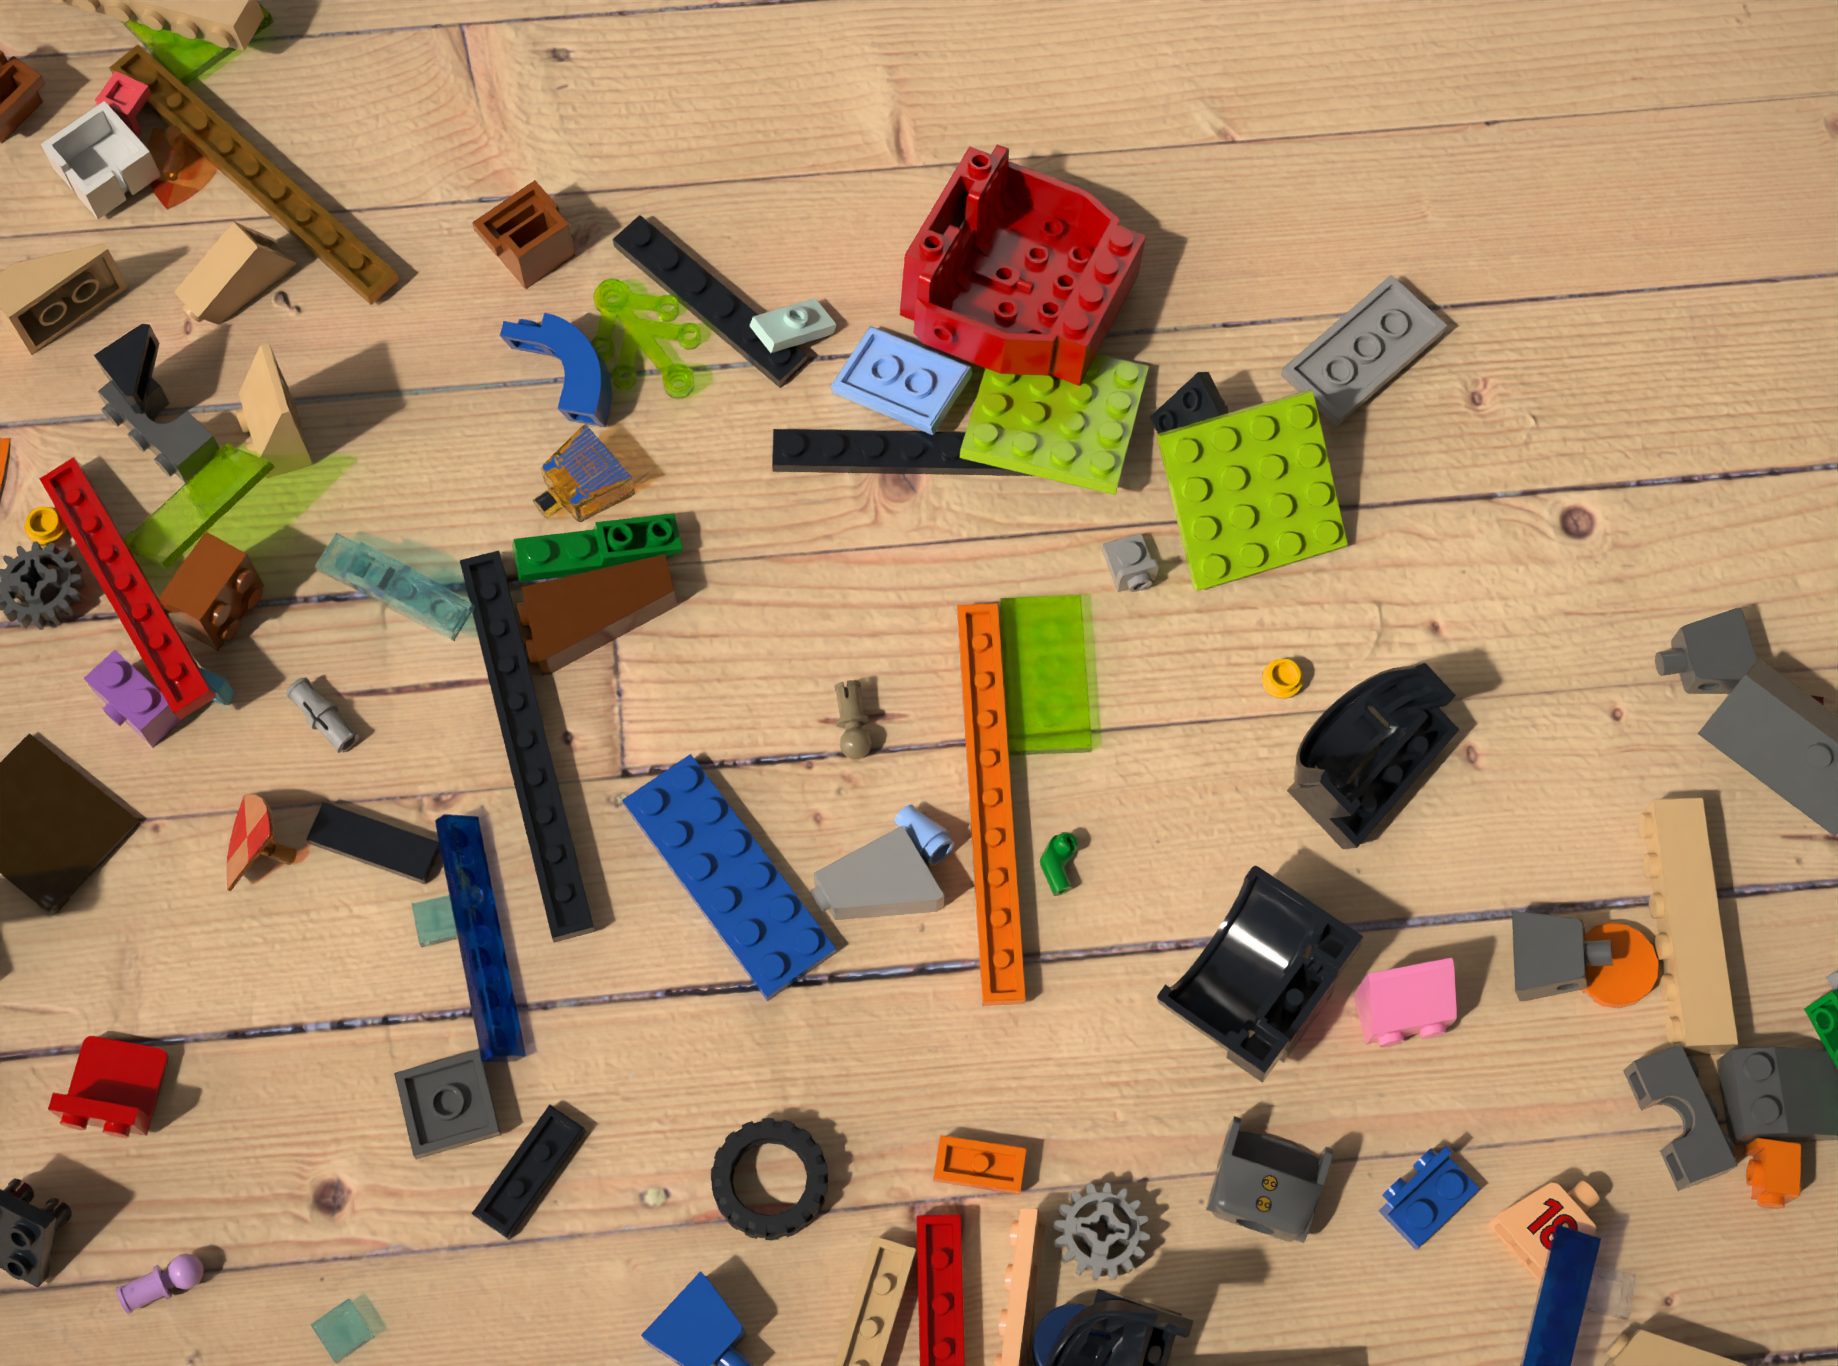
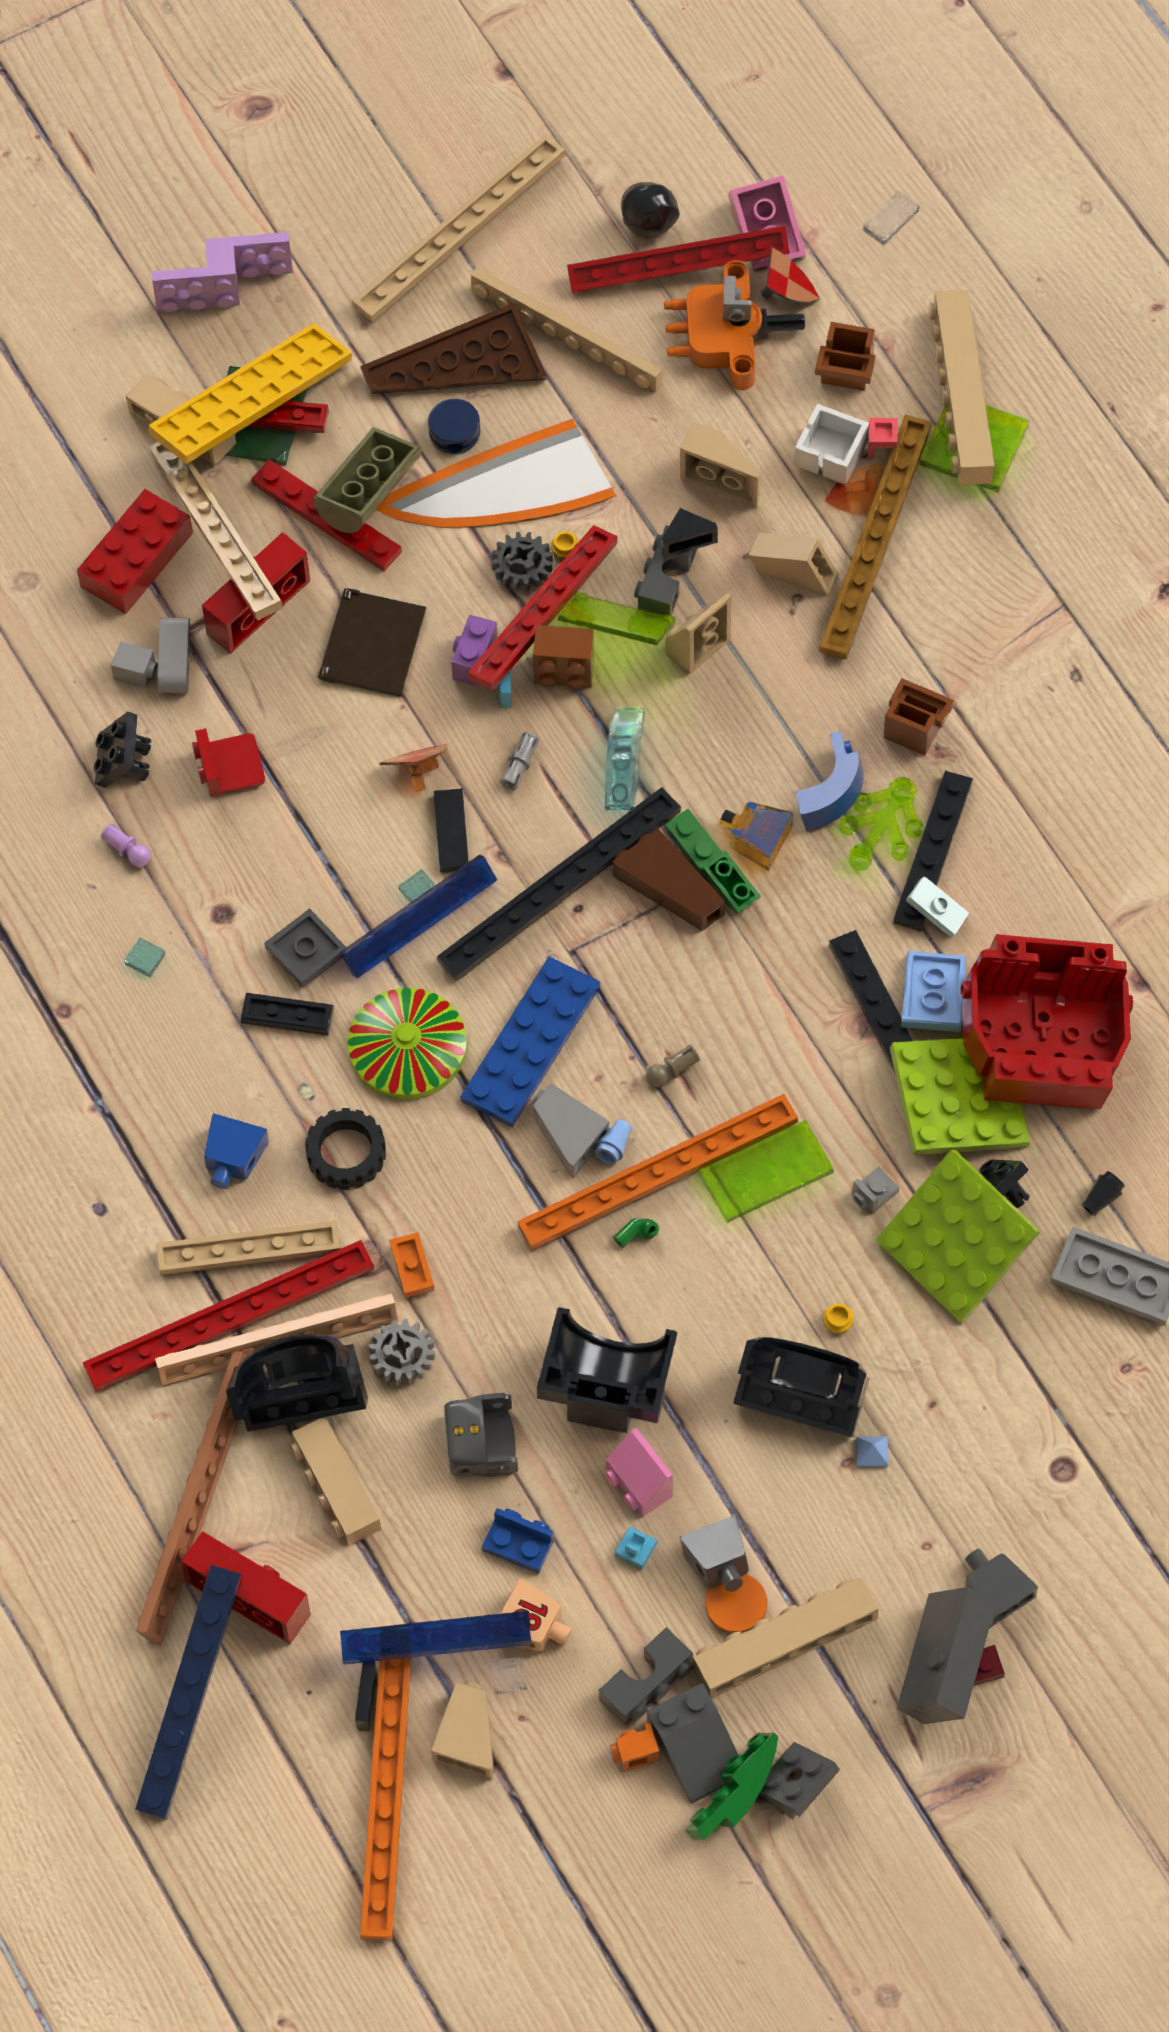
camera: 70 degrees right, 5 degrees down
none -> dish [348,988,467,1100]
none -> medium azure tile [615,1526,657,1570]
none -> light blue slope [856,1436,888,1467]
none -> black cone [1081,1171,1125,1216]

